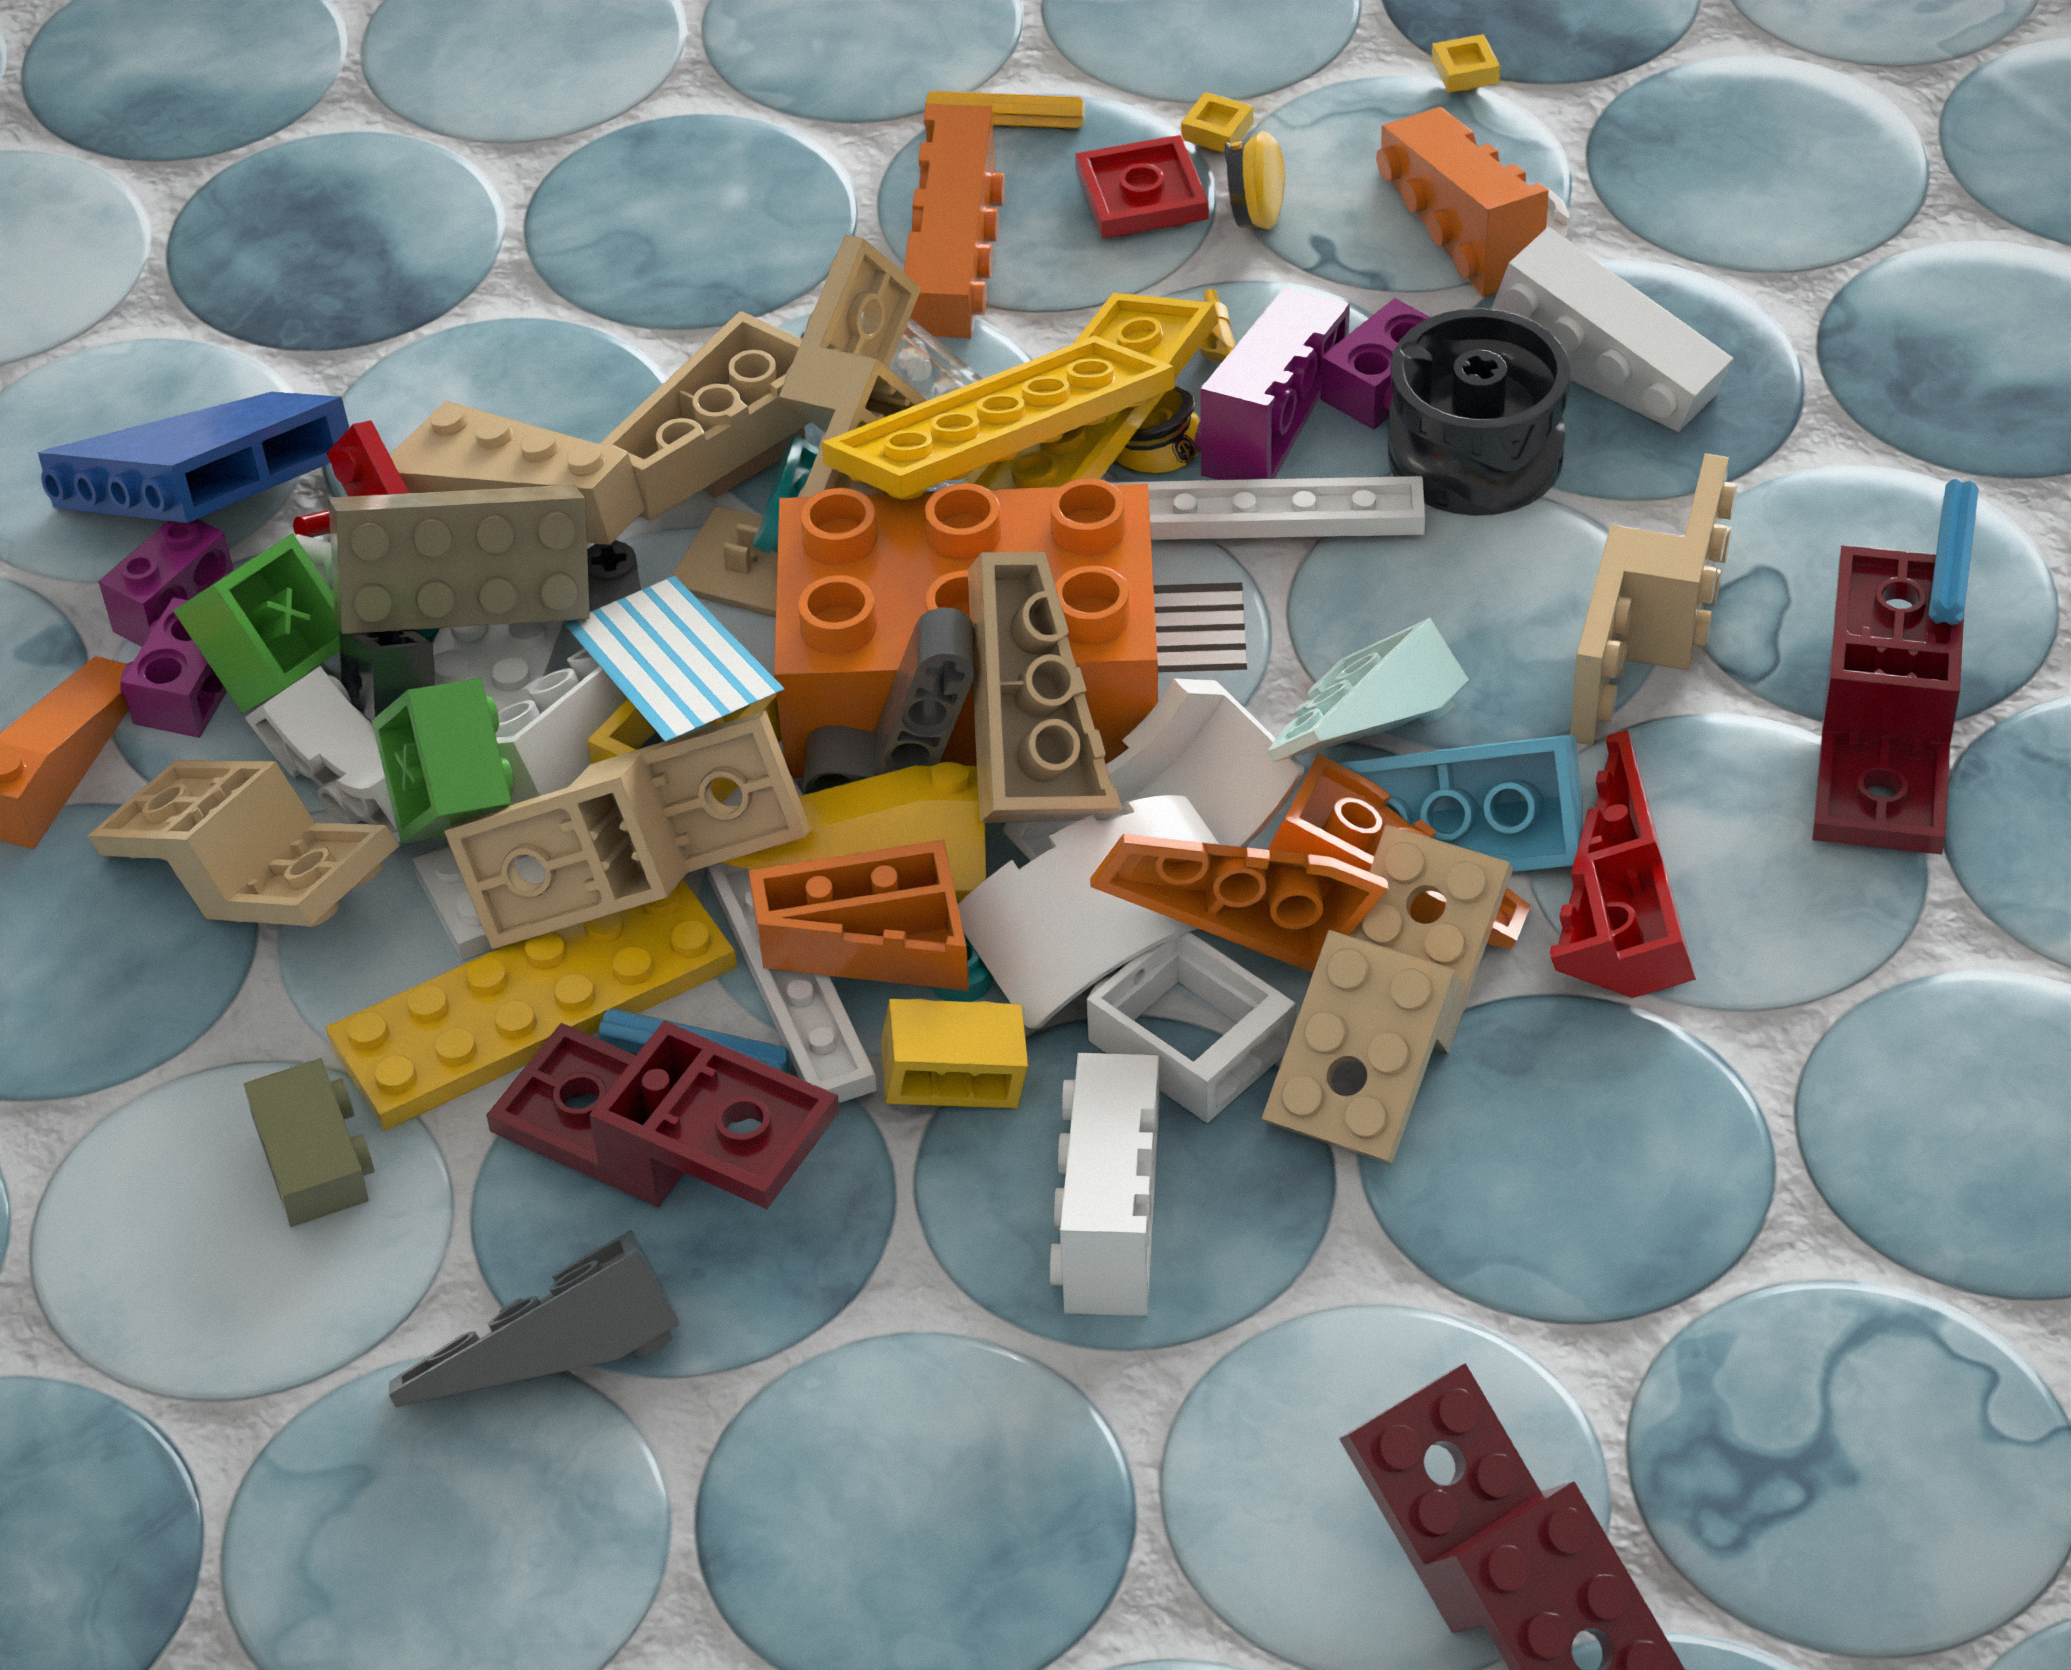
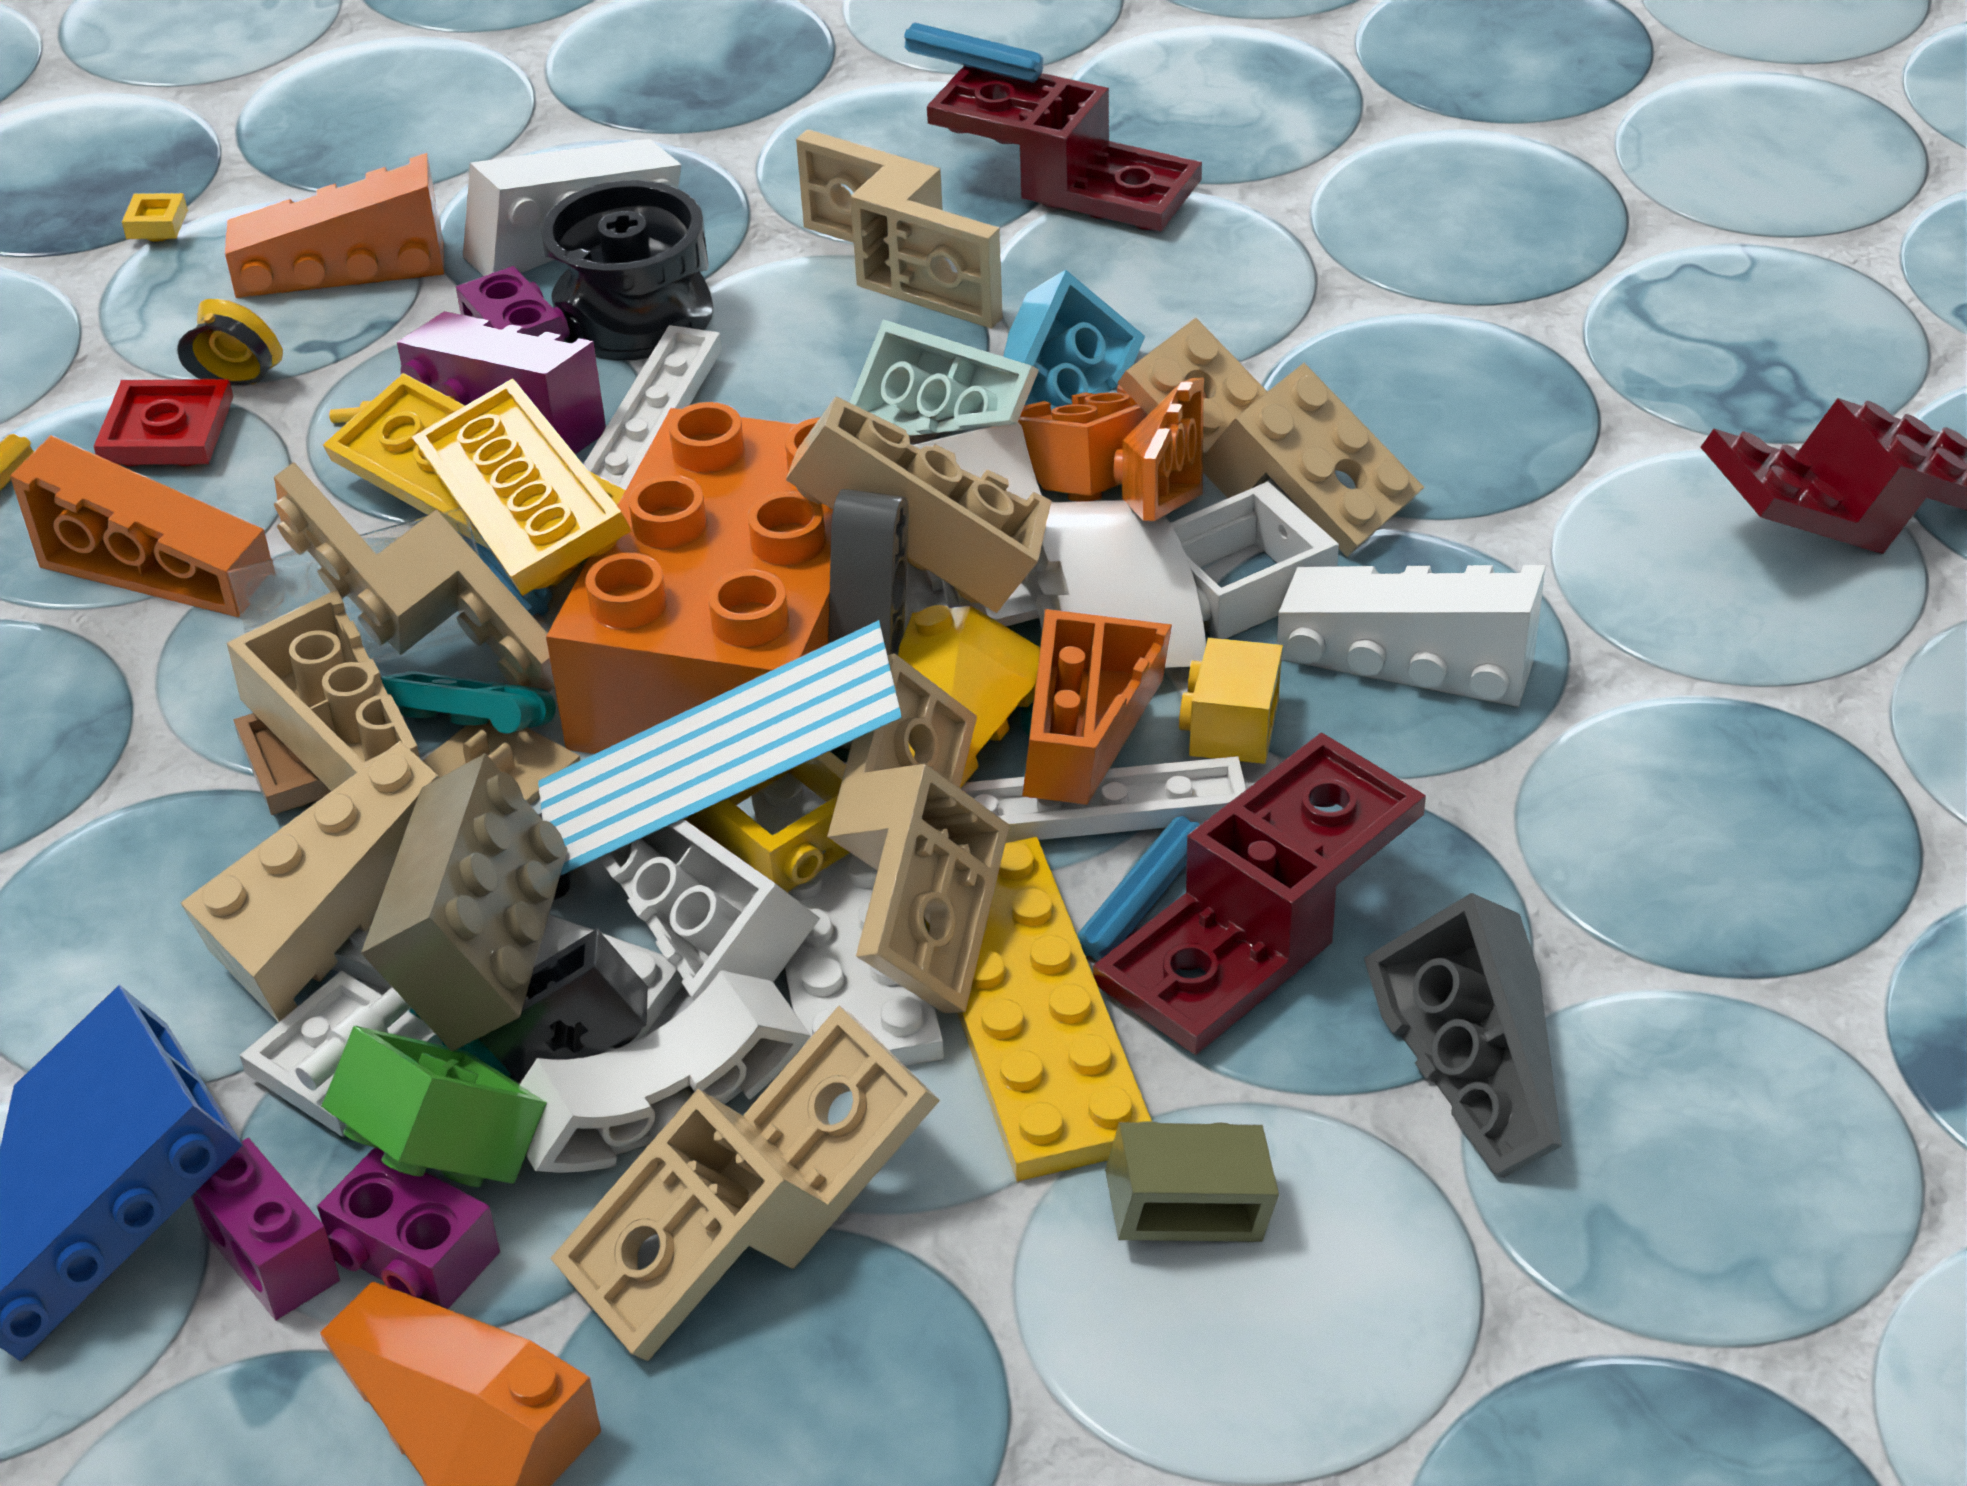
camera: 75 degrees left, 5 degrees down
red plate [293,420,409,538] -> none
bright green brick [372,678,514,844] -> none
yellow plate [1181,92,1253,153] -> none
red wedge [1550,729,1696,998] -> none

